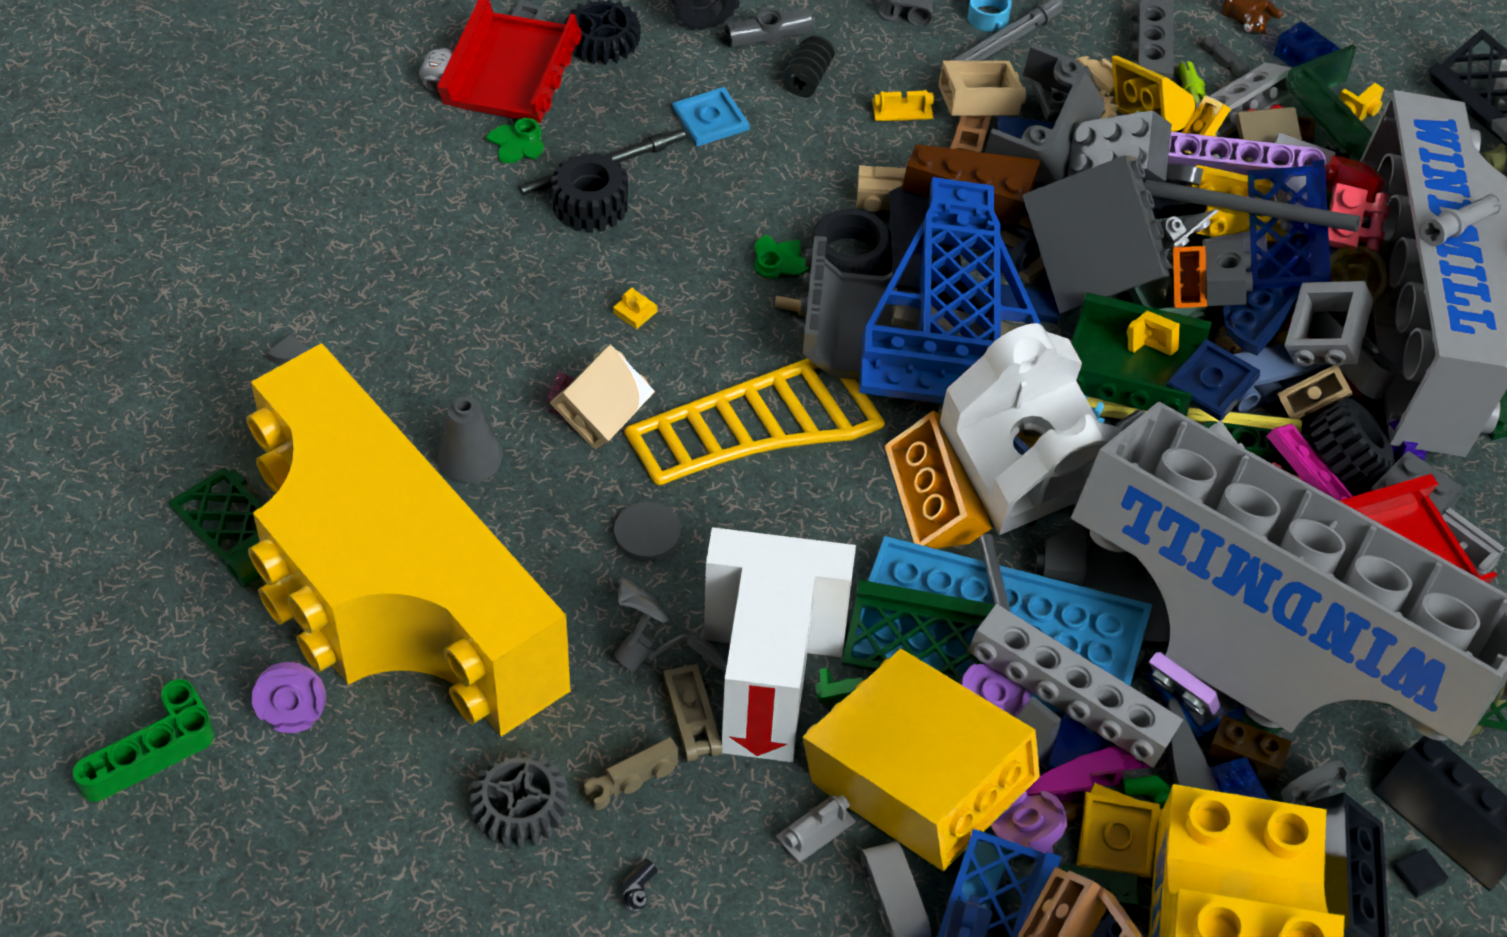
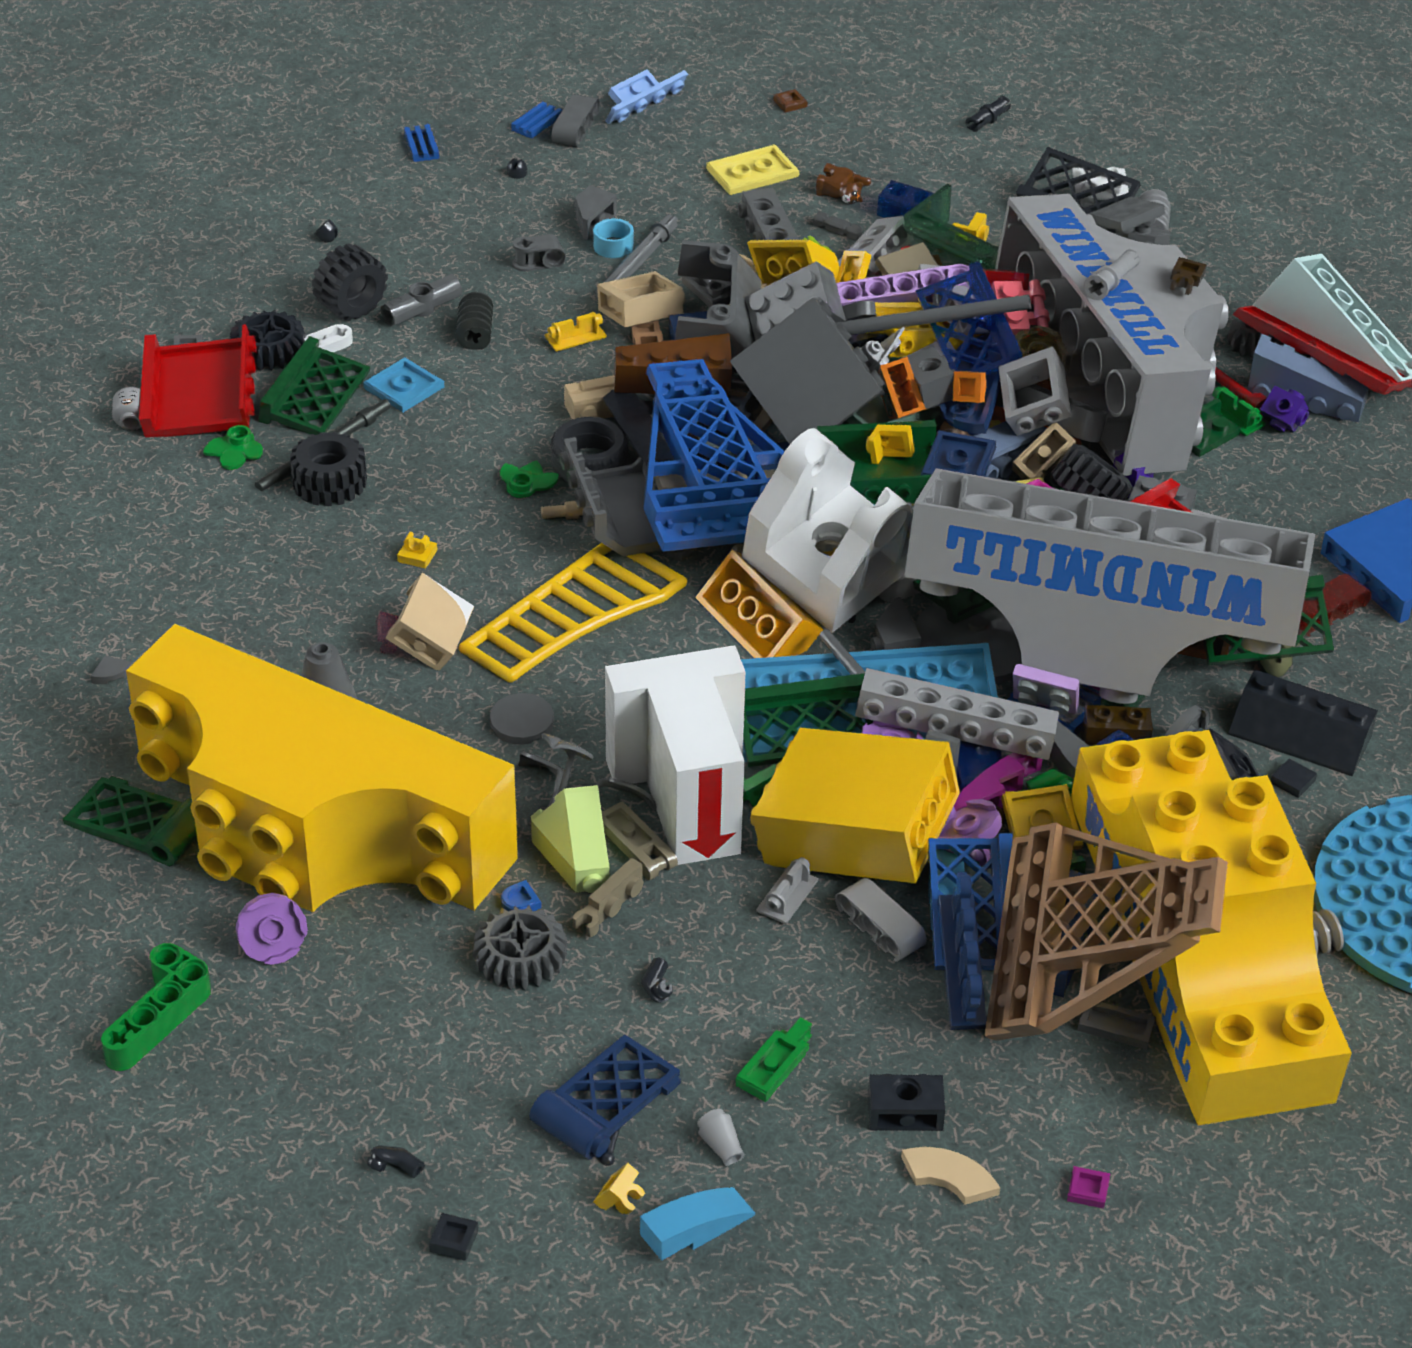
camera: 20 degrees left, 10 degrees down
none -> dark green fence [258,336,370,435]
none -> white beam [304,324,353,352]
none -> blue tile [501,880,541,911]
none -> yellowish green slope [531,785,609,893]
none -> orange tile [953,371,986,403]

